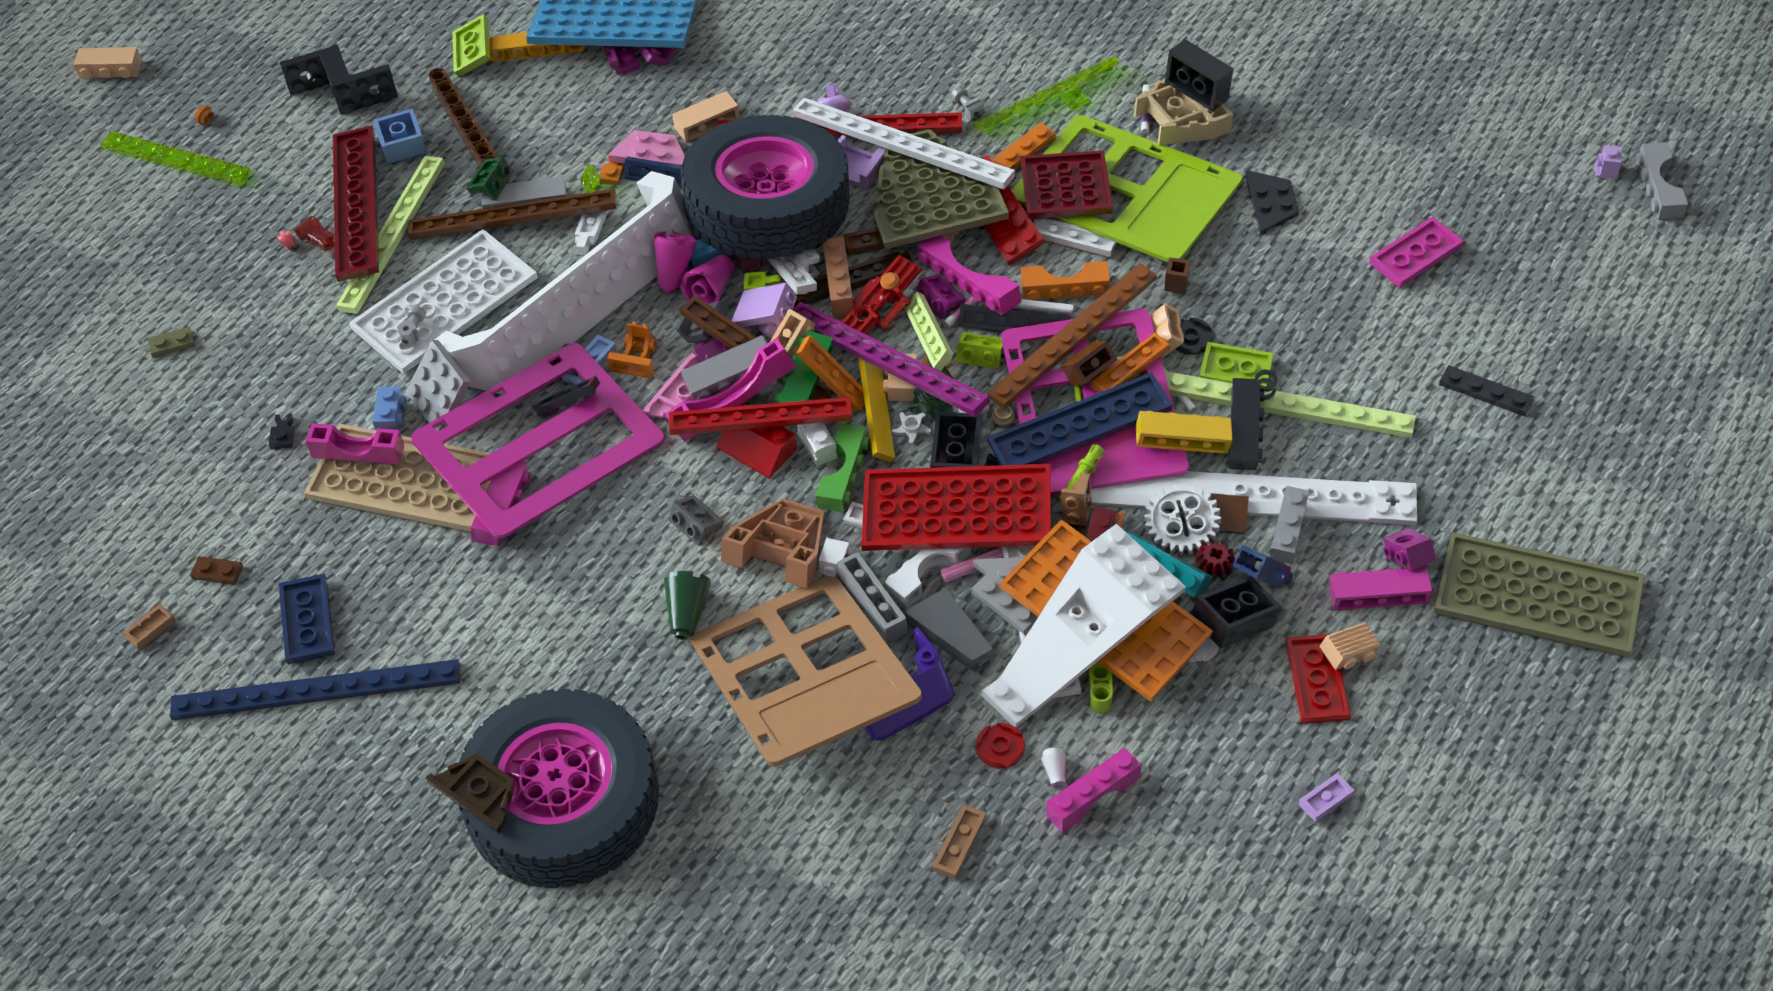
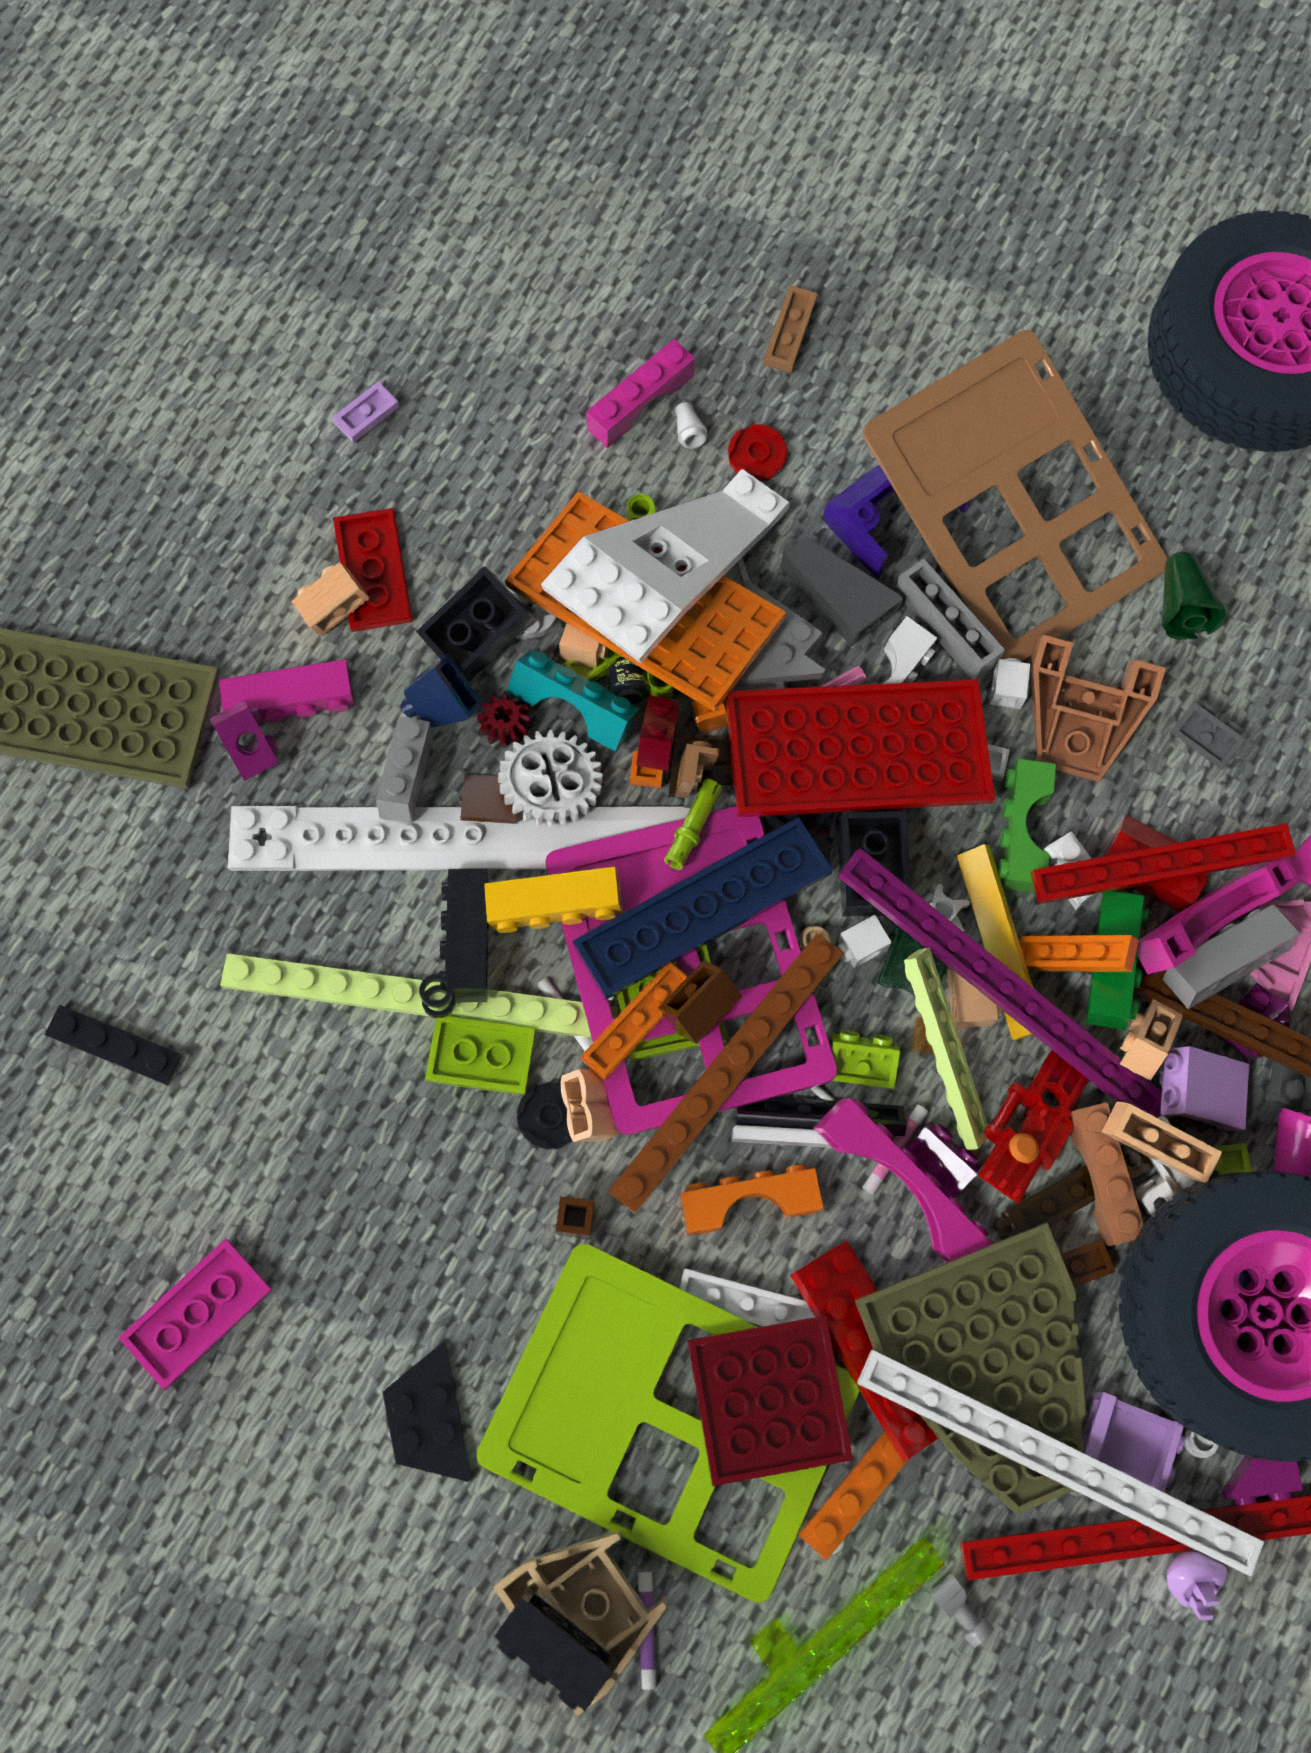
camera: 165 degrees right, 20 degrees up
none -> light nougat brick [1102,1102,1222,1183]

